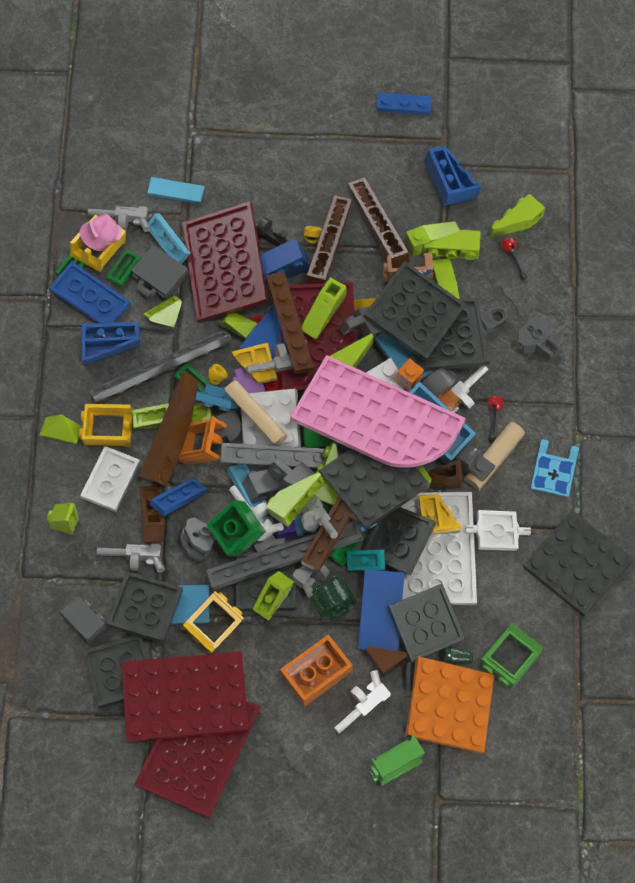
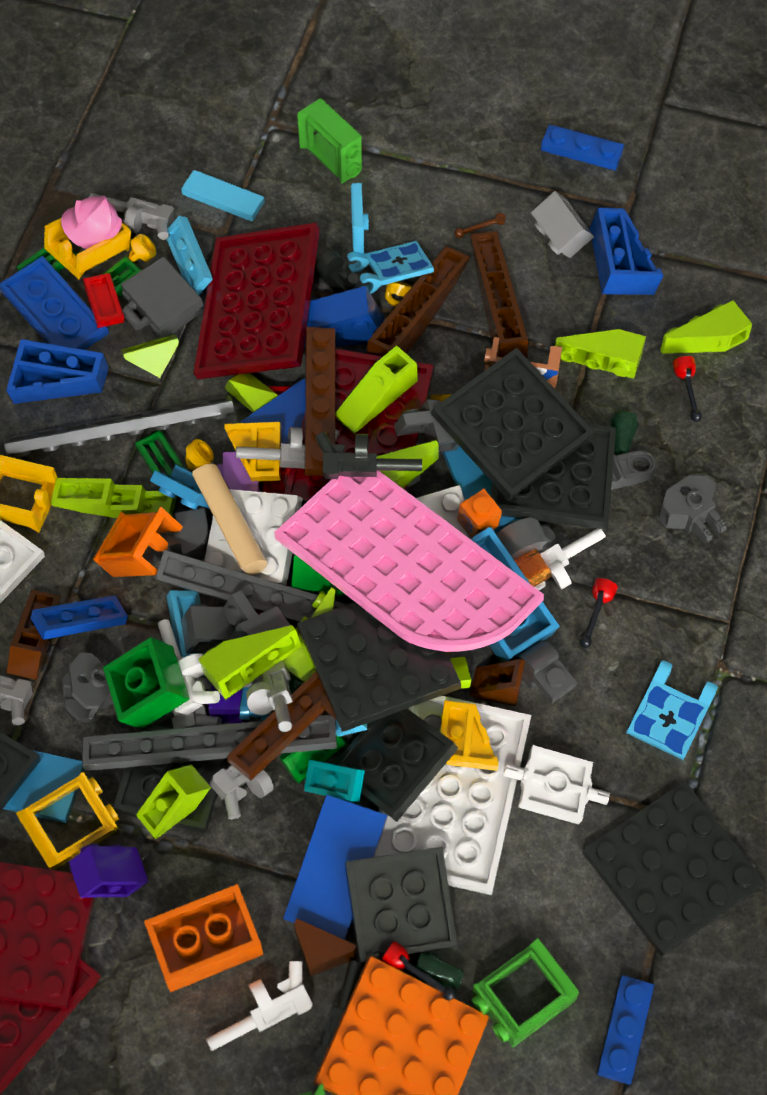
camera: 15 degrees right, 5 degrees down
reddish brown slope [139,372,198,487] -> none
clear green brick [311,576,357,622] -> none
lime slope [405,221,460,257] -> none
lime slope [433,258,460,299] -> none
tan brick [464,422,525,491] -> none
none -> dark purple brick [69,844,149,898]
none -> red tile [83,273,124,328]
none -> yellow tile [129,234,156,262]
none -> bright green window [297,98,362,184]
none -> pearl dark grey piece [315,432,422,479]
none -> medium azure flag [347,241,434,294]
none -> medium azure plate [351,183,369,261]
none -> hinge [381,941,456,1001]
none -> reddish brown hinge [454,213,506,238]
none -> light grey brick [531,191,594,258]
none -> blue plate [597,975,654,1085]
none -> clear green cone [610,411,639,455]

